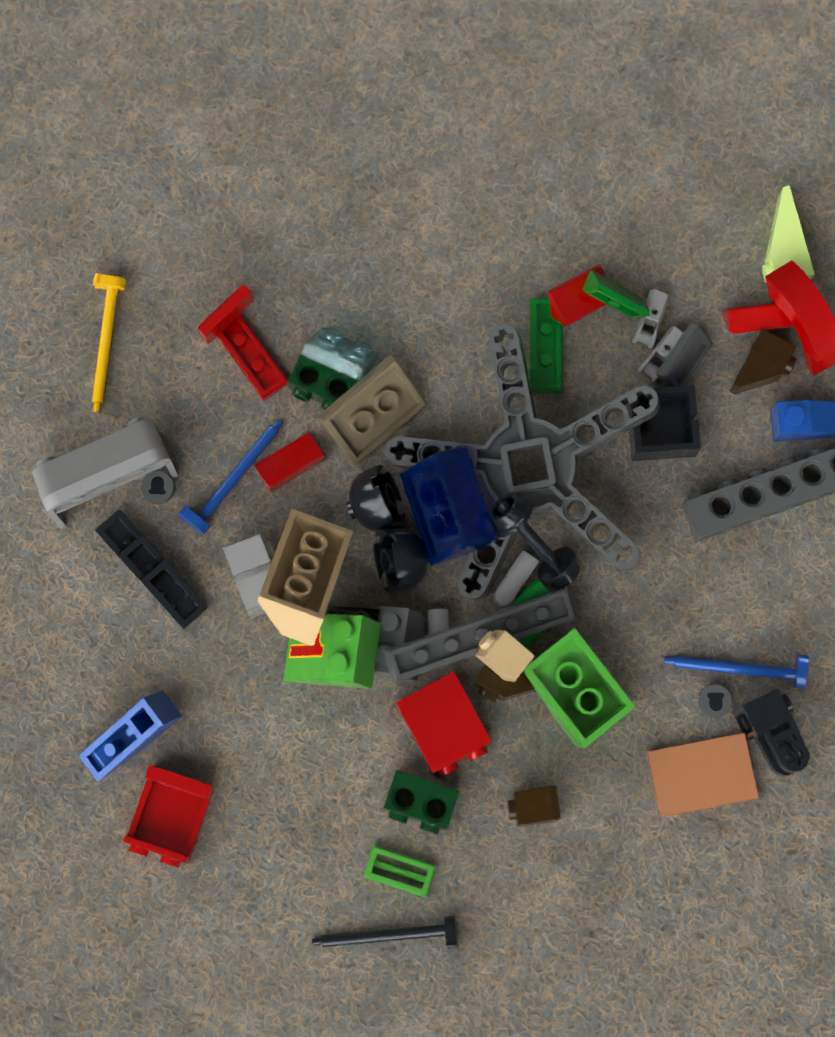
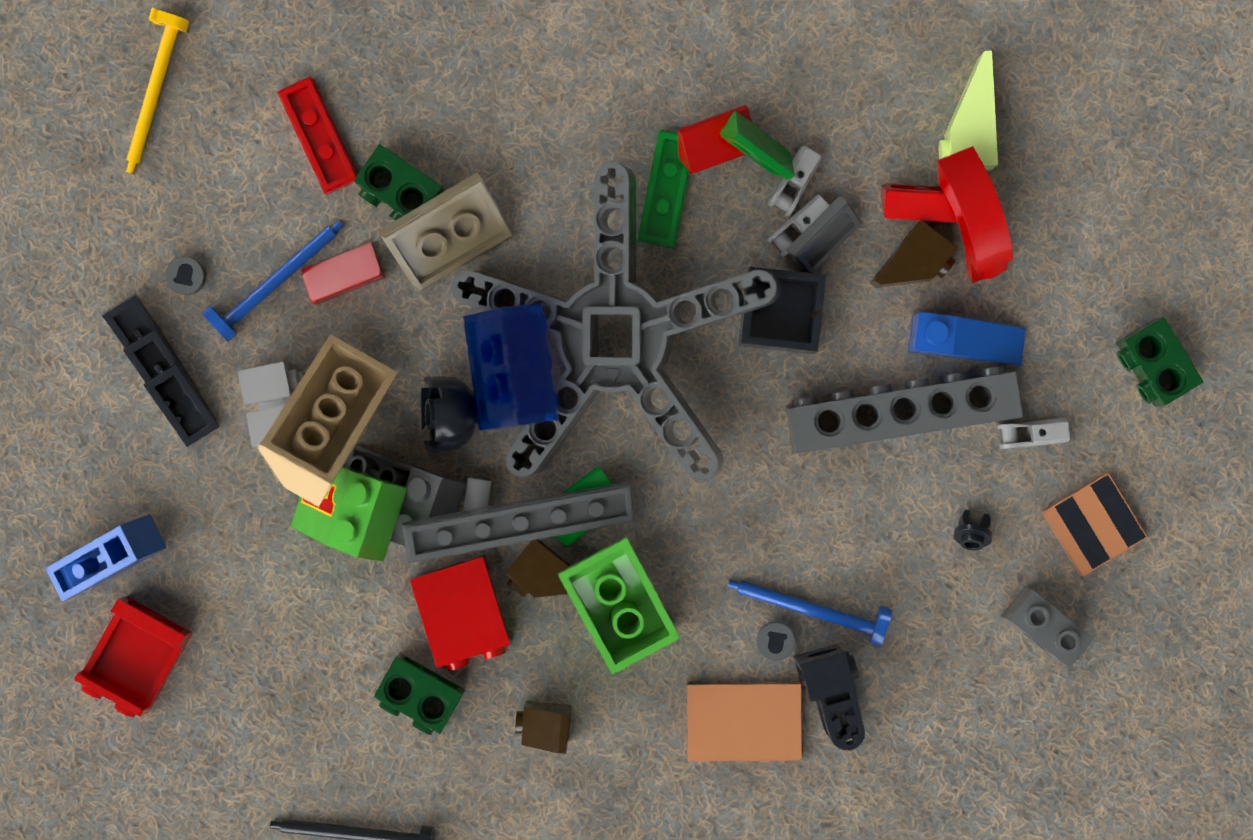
camera: 10 degrees right, 10 degrees up
light grey windscreen [32,416,178,529] -> none
red tile [198,285,254,345] -> none
clear light blue plate [301,327,380,381] -> none
black cylinder [346,465,406,531] -> none
bright green tile [363,845,436,898] -> none
tan brick [475,629,535,682] -> none
black piece [490,494,580,589] -> none
light grey bar [493,550,539,607] -> none

